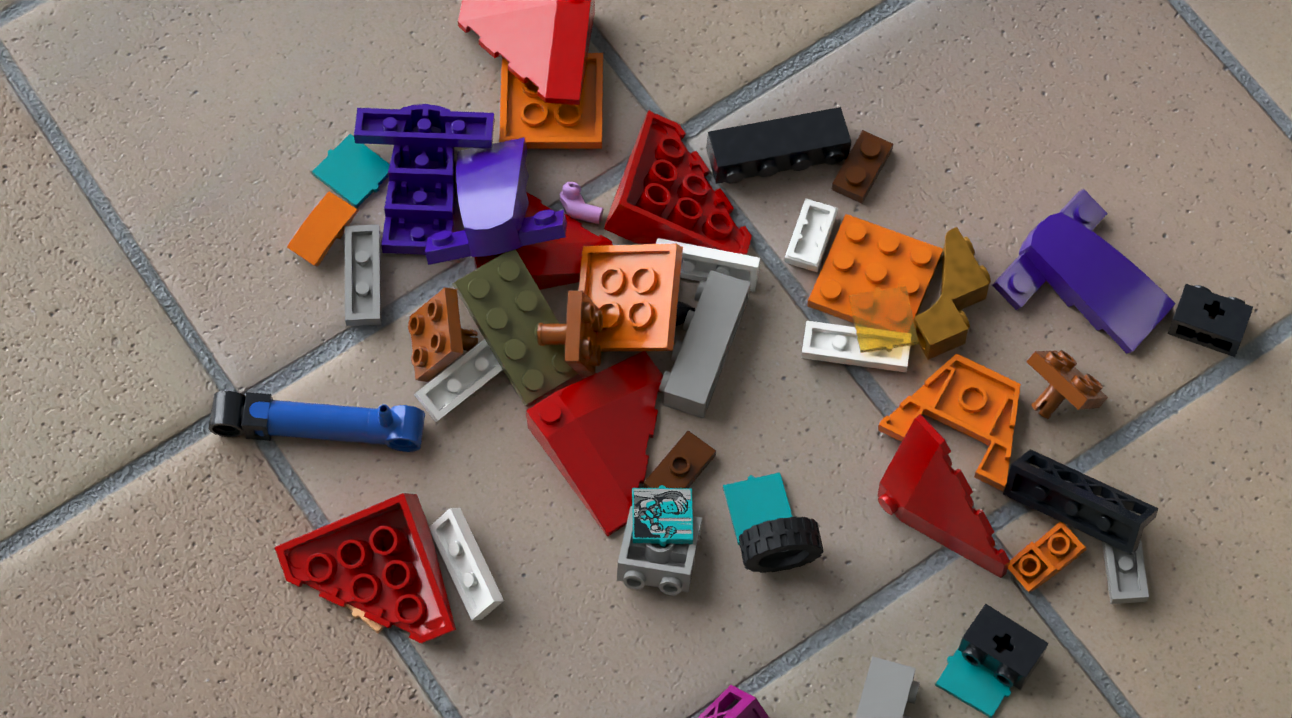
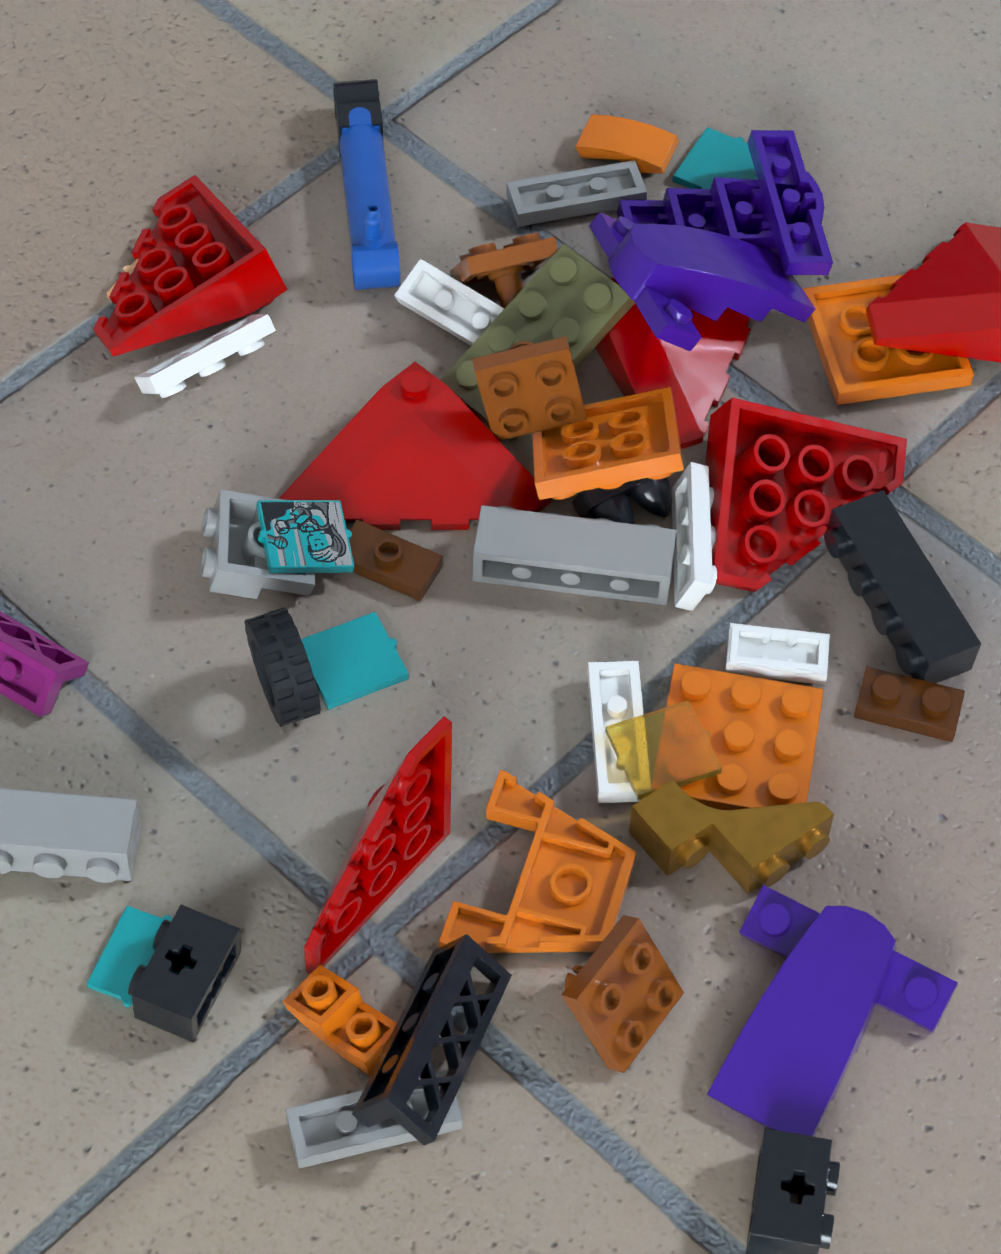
camera: 75 degrees right, 10 degrees down
lavender arm [560,182,603,224] -> none

